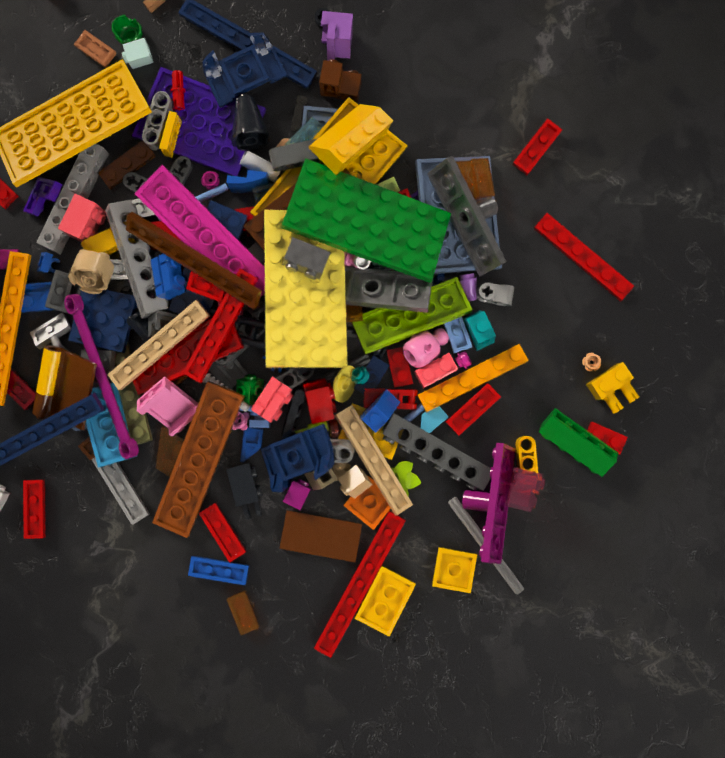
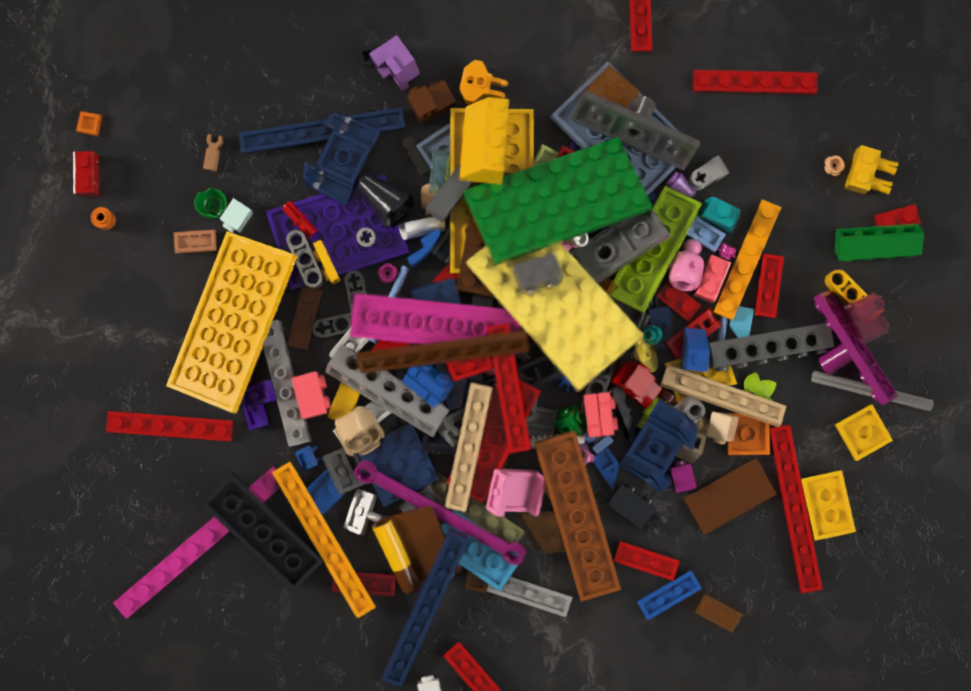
camera: 45 degrees left, 0 degrees up
none -> light grey bush [356,228,376,247]
none -> light orange hinge [460,60,508,105]

